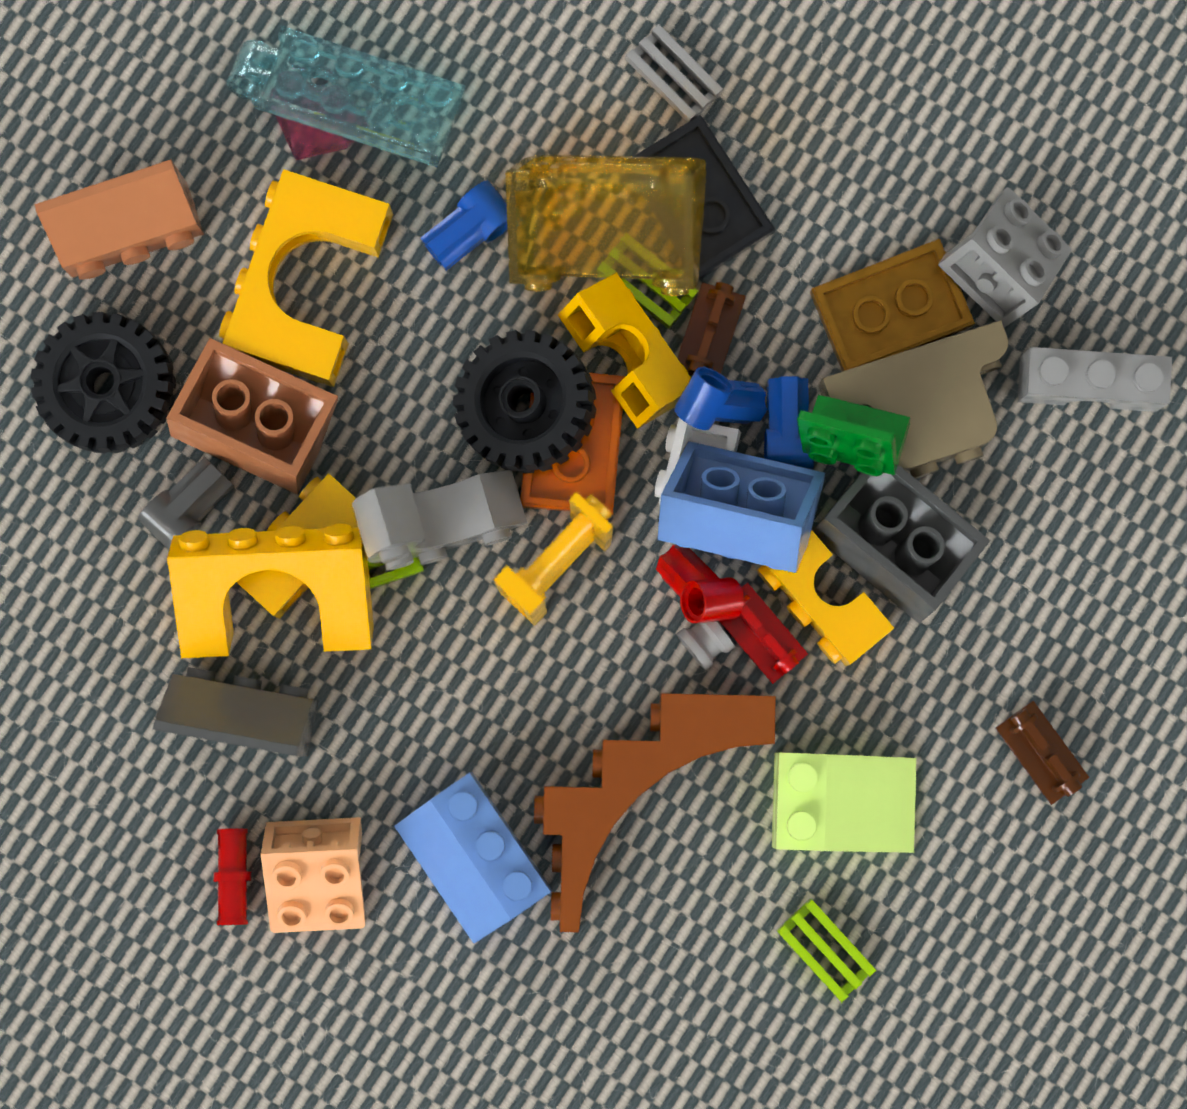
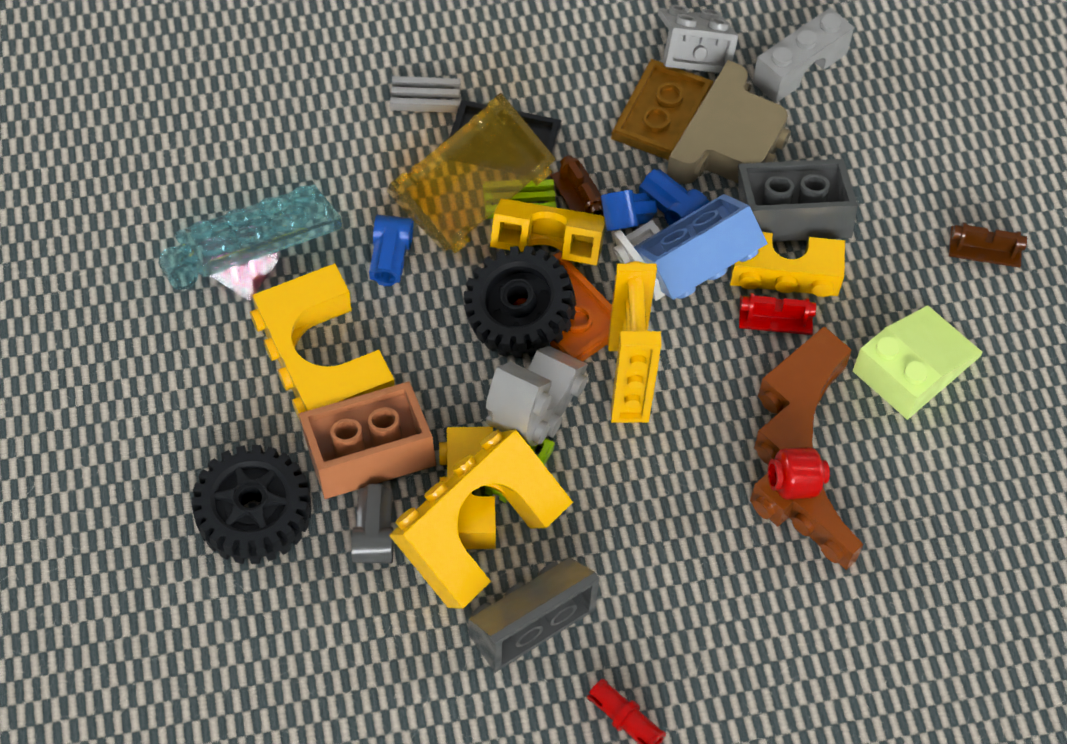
camera: 45 degrees left, 25 degrees down
nougat slope [34,159,204,280] -> none
light nougat bracket [261,817,366,933] -> none
medium blue slope [394,772,552,943] -> none
red piece [656,544,744,623] -> none
light grey wheel [676,621,735,671] -> none
lime tile [776,898,877,1003] -> none
green bracket [797,395,910,476] -> none
none -> red head [768,447,830,500]

